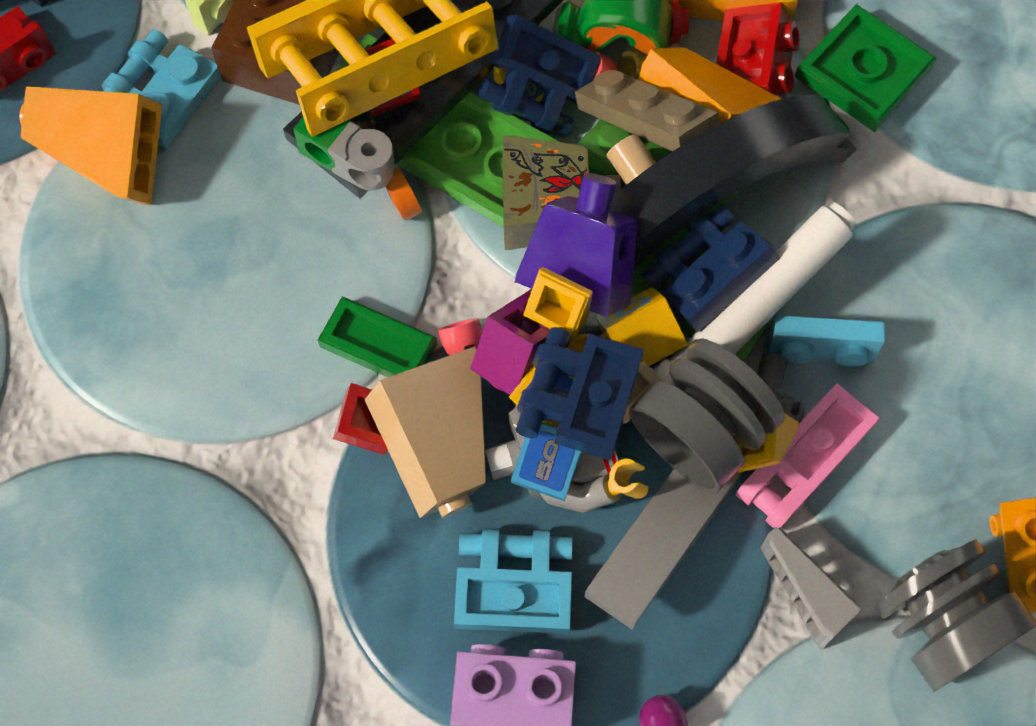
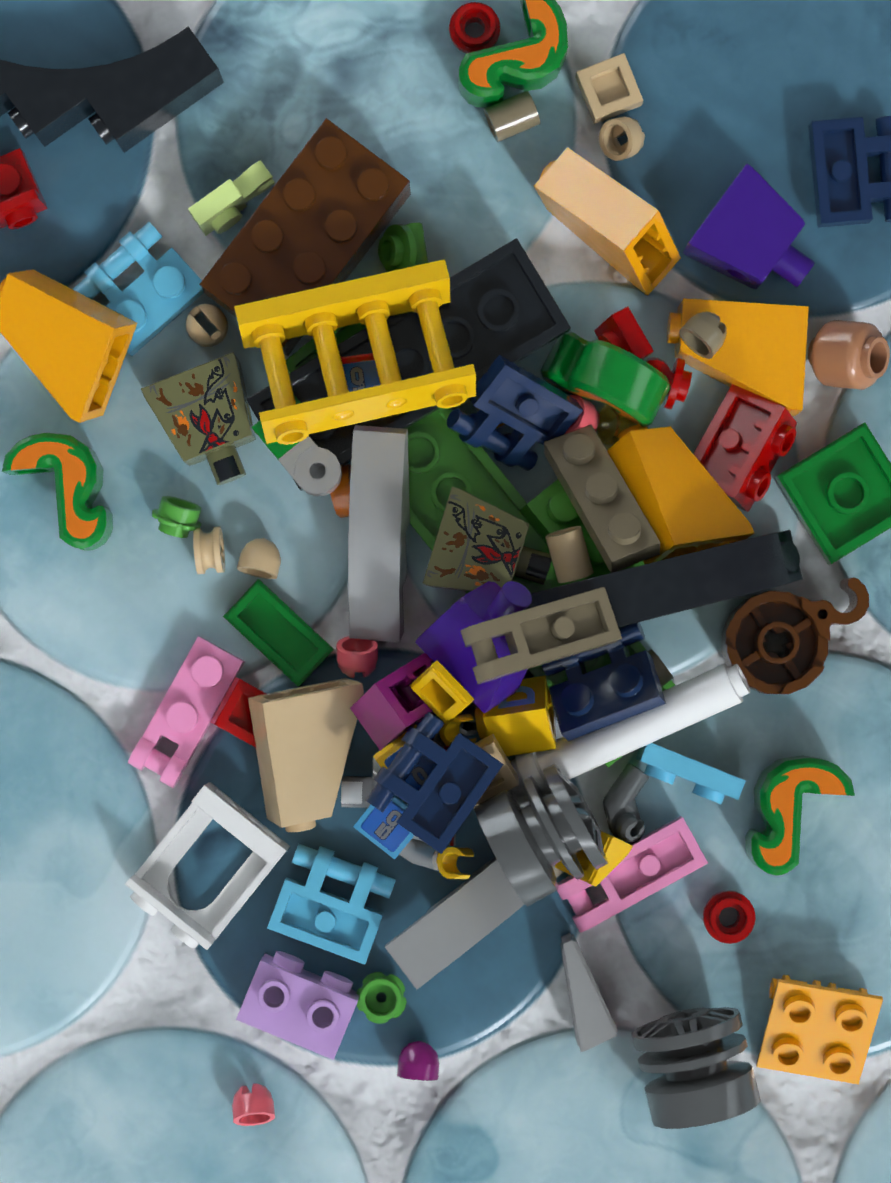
camera: 15 degrees right, 20 degrees up
none -> green animal [2,433,113,551]
none -> white panel [125,782,290,950]
none -> bright pink plate [128,636,245,788]
none -> olive torso [141,352,256,485]
none -> bright green plate [152,496,202,538]
none -> tan hinge [186,304,228,347]
none -> tan bush [193,526,225,574]
none -> tan hinge [237,538,281,579]
none -> light grey slope [348,425,410,642]
none -> bright green plate [356,972,407,1024]
none -> dark tan plate [460,587,622,684]
none -> red plate [703,891,756,944]
none -> reddish brown piece [721,577,869,694]
none -> green animal [745,756,855,876]

